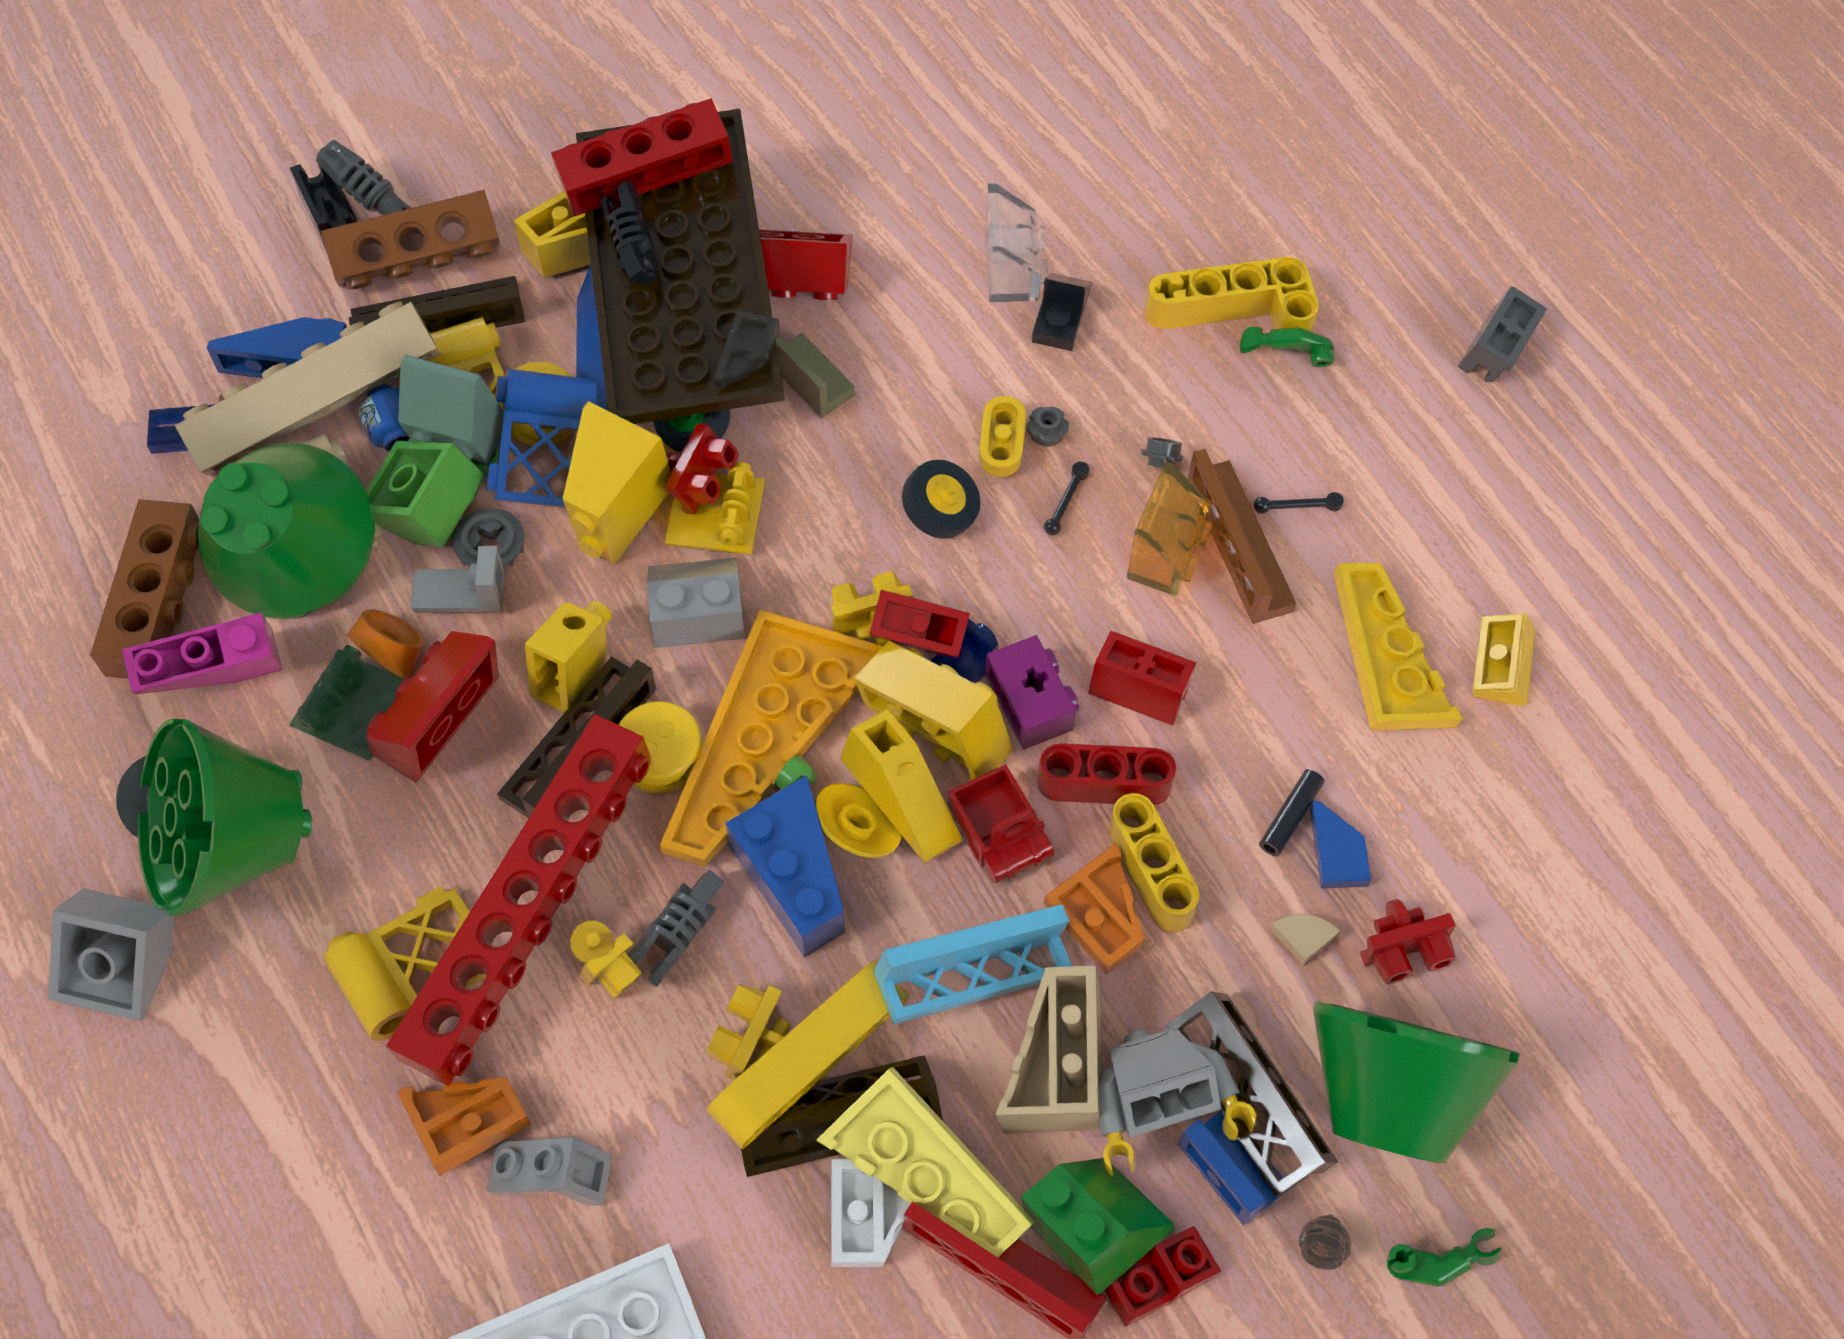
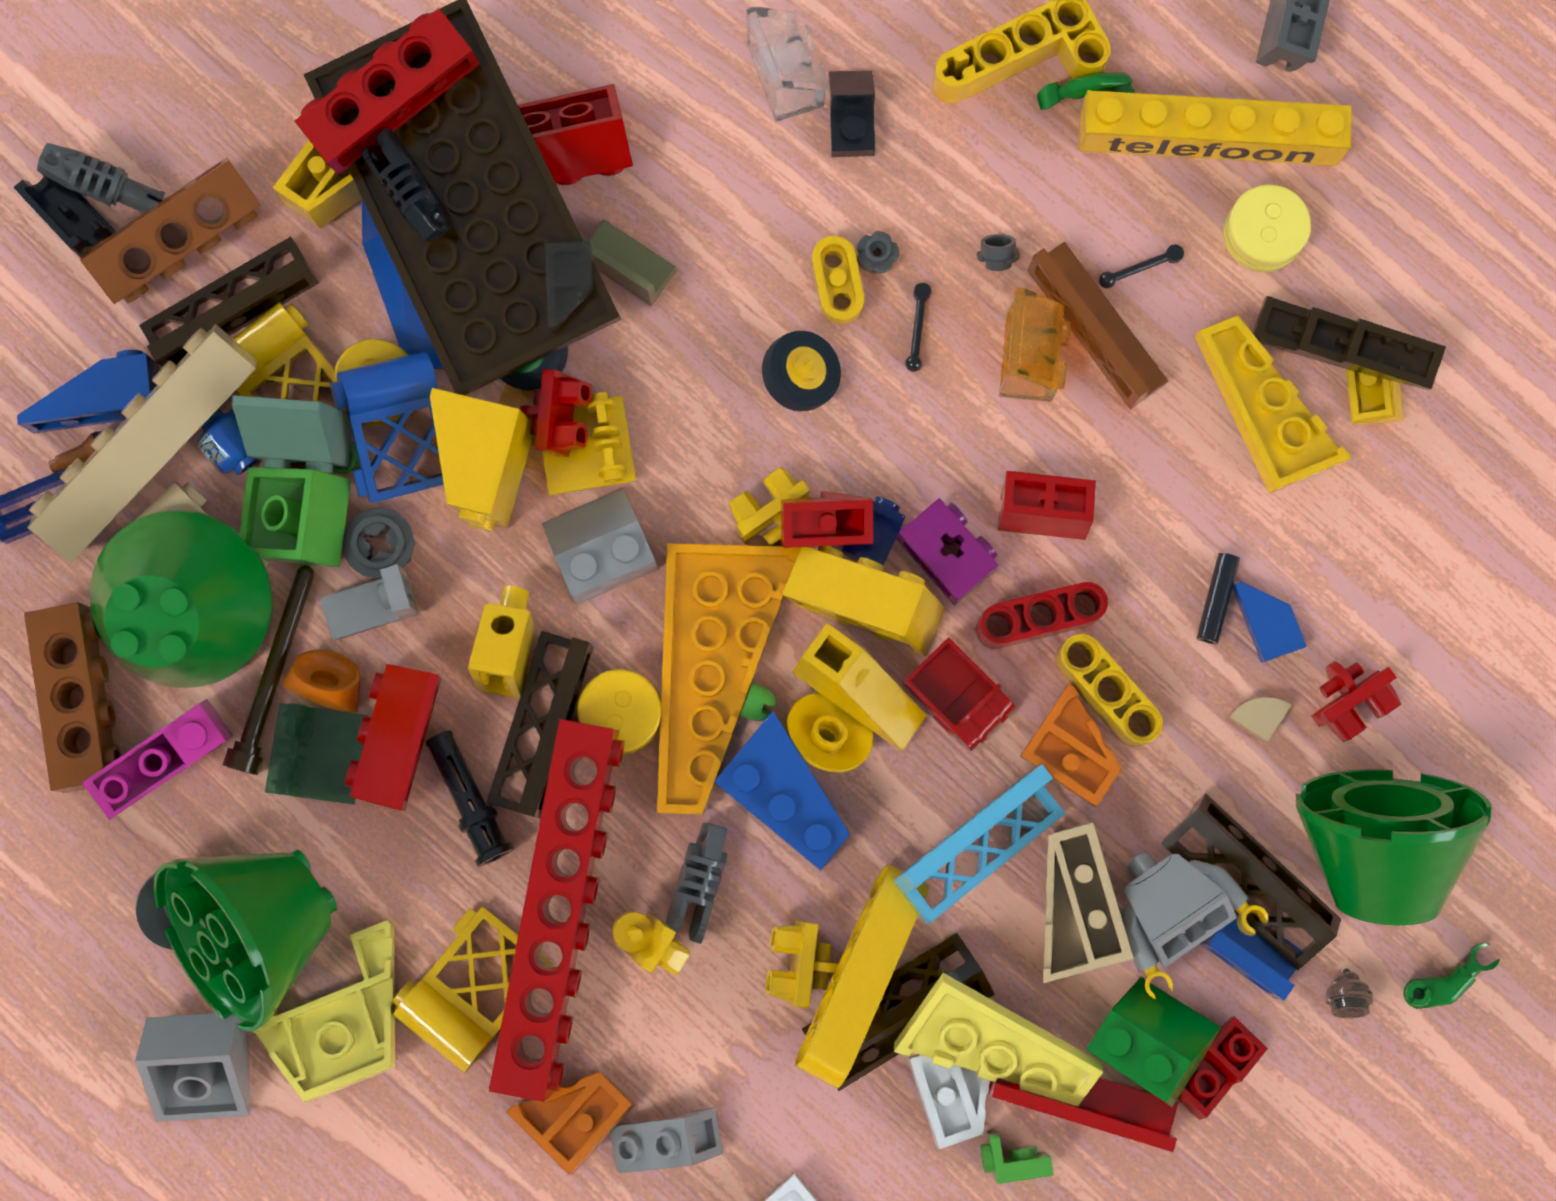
camera: 15 degrees left, 20 degrees up
none -> dark brown piece [222,565,315,776]
none -> light yellow wing [251,920,395,1103]
none -> black pin [425,730,515,867]
none -> bright green bracket [980,1131,1054,1184]
none -> yellow brick [1078,90,1352,166]
none -> light yellow head [1223,184,1311,272]
none -> dark brown slope [1252,296,1446,390]

